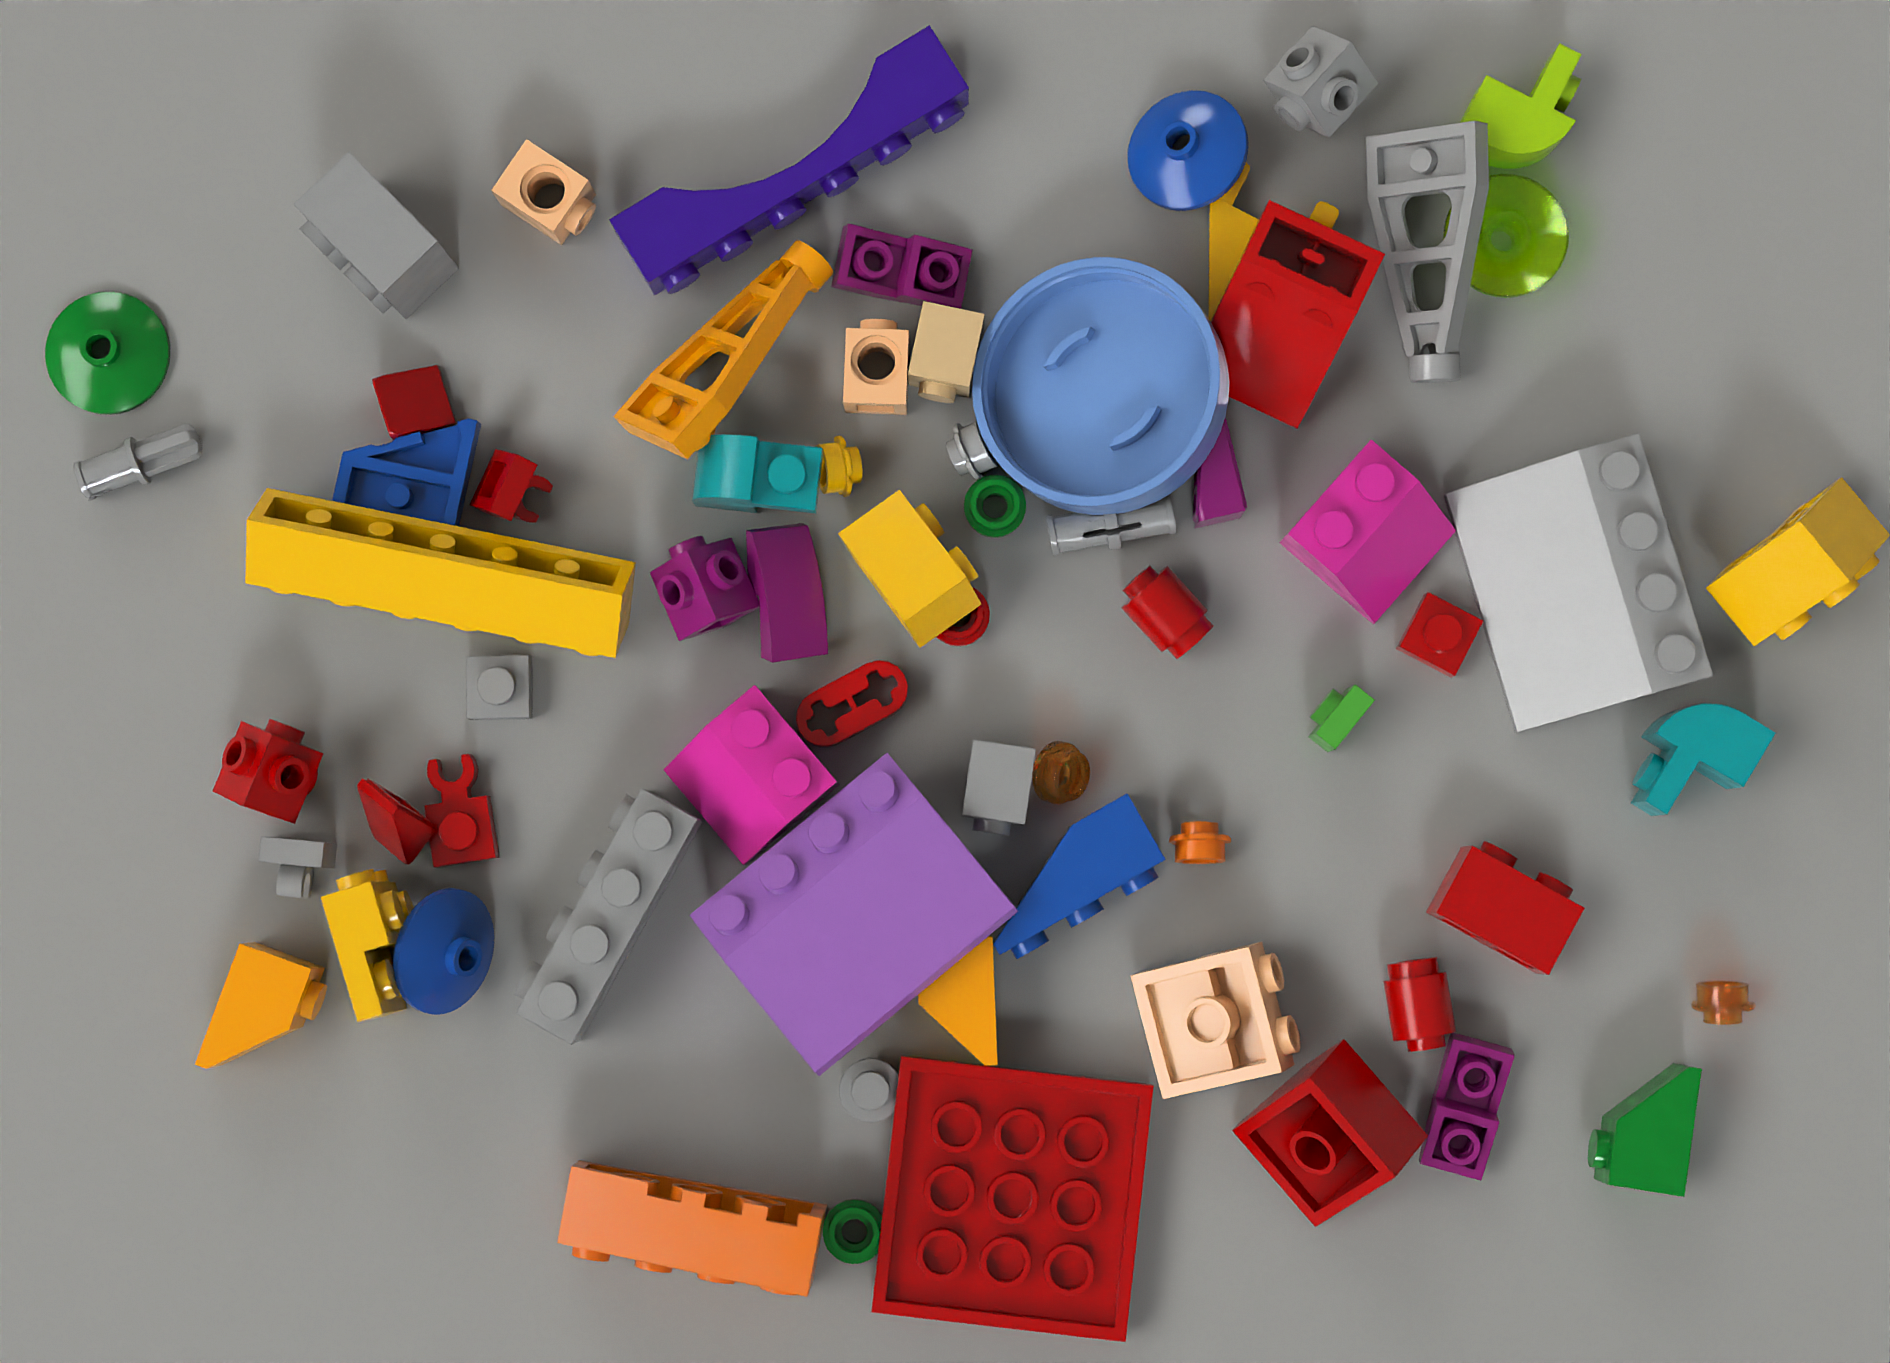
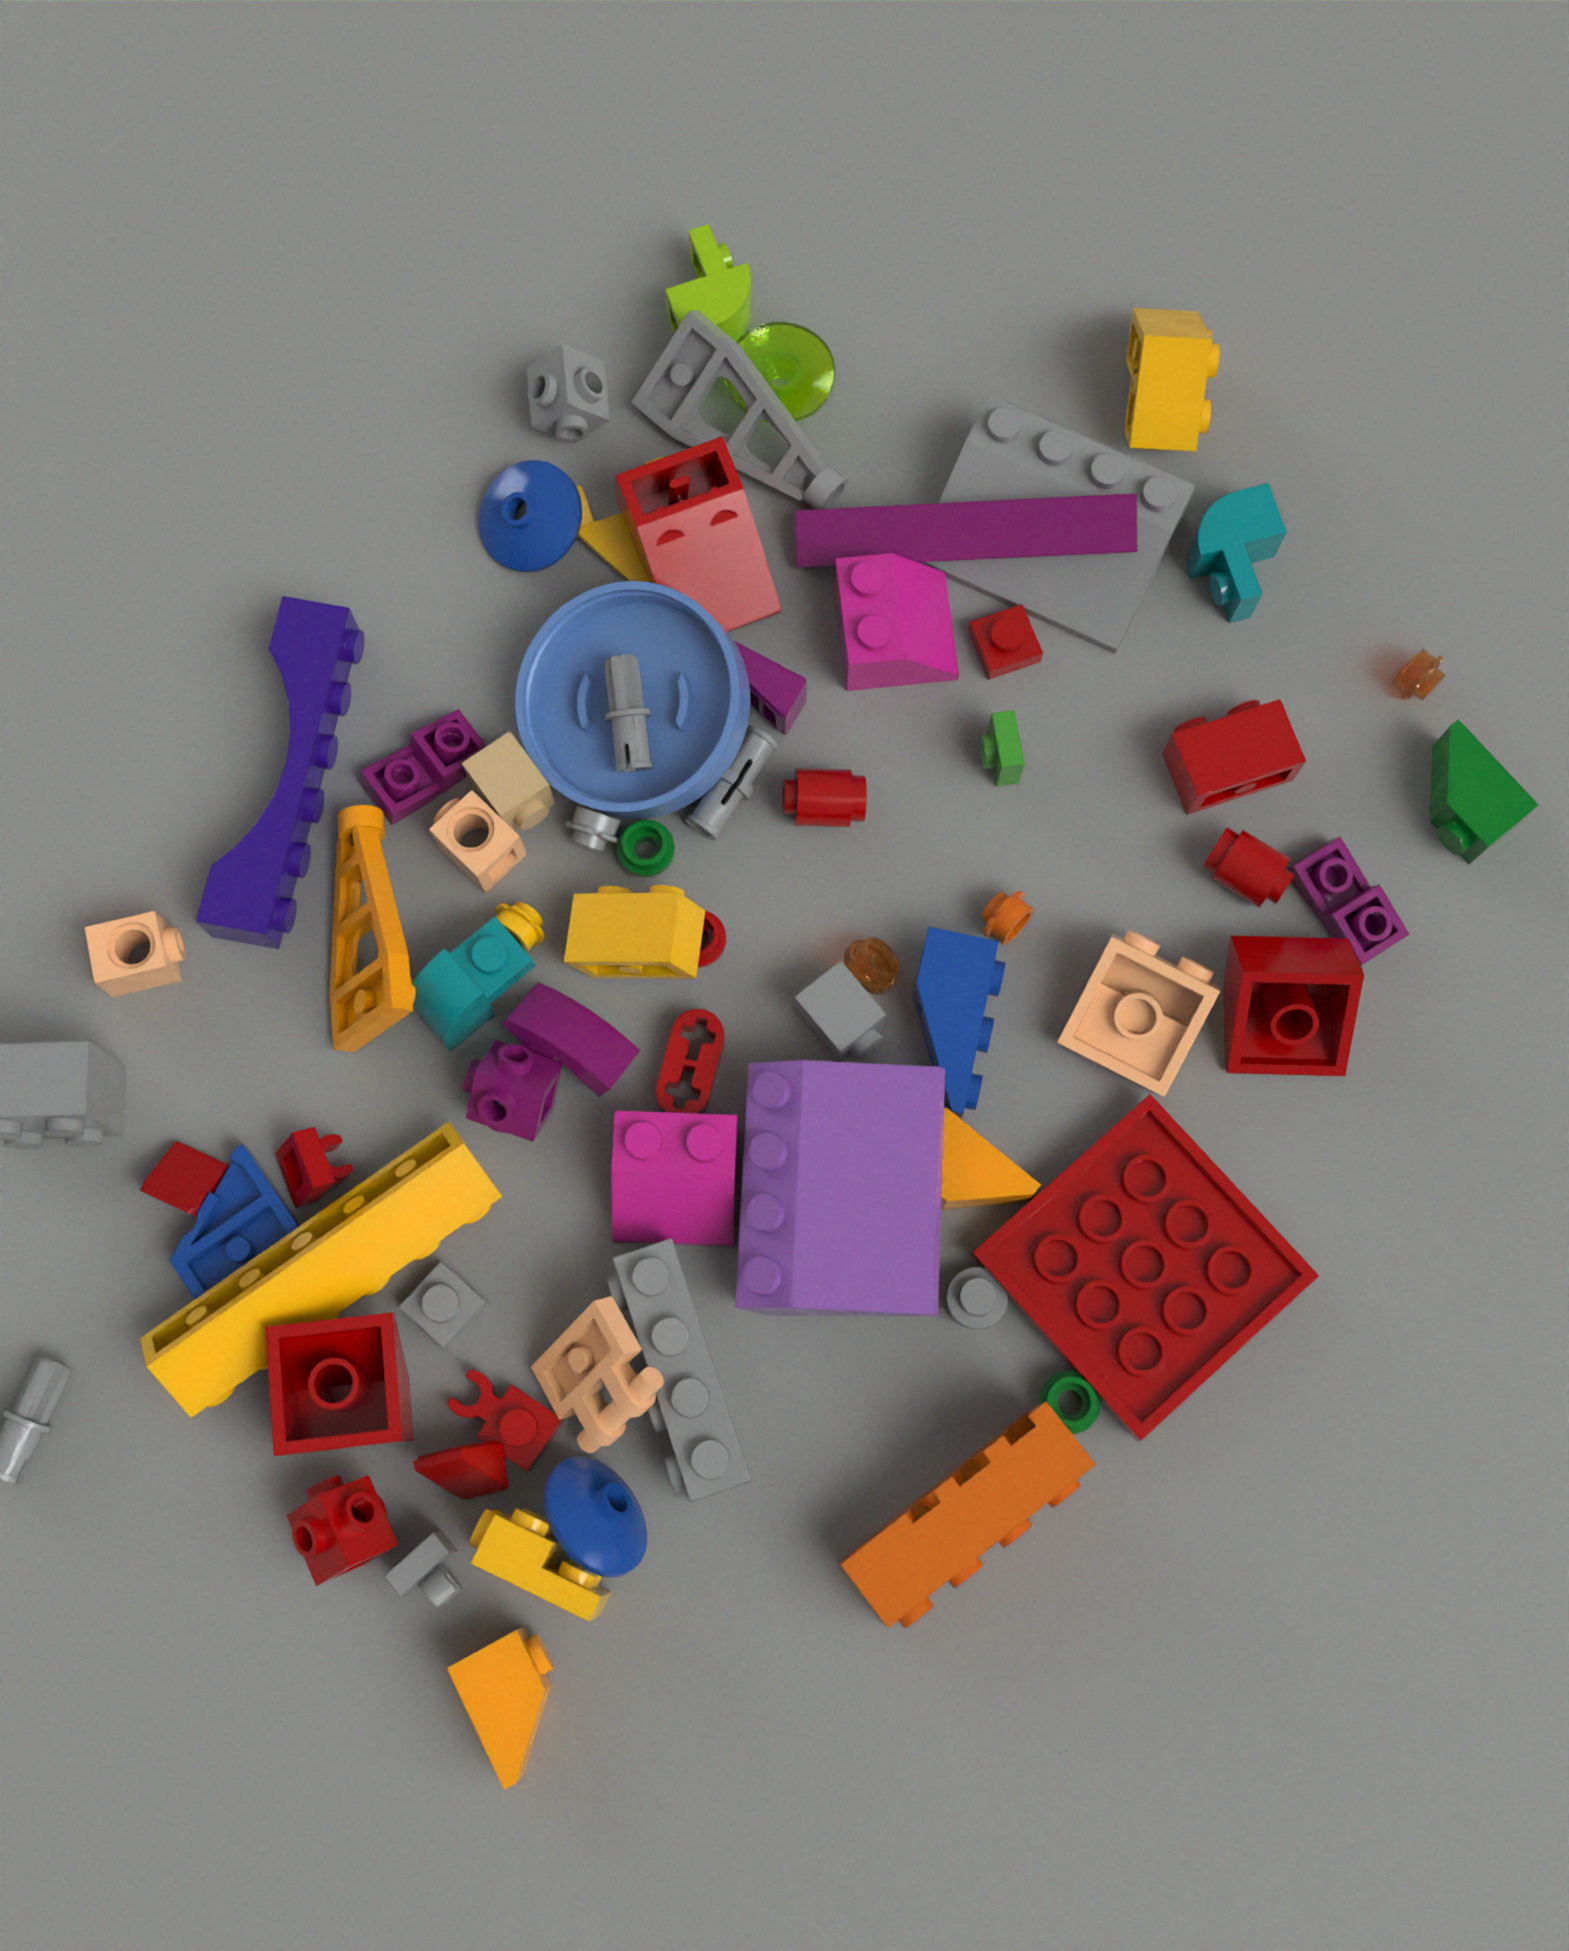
camera: 50 degrees left, 10 degrees down
none -> red slope [265,1312,414,1456]
none -> light nougat plate [531,1296,664,1453]
none -> light grey axle [604,654,653,773]
none -> magenta tile [795,493,1138,568]

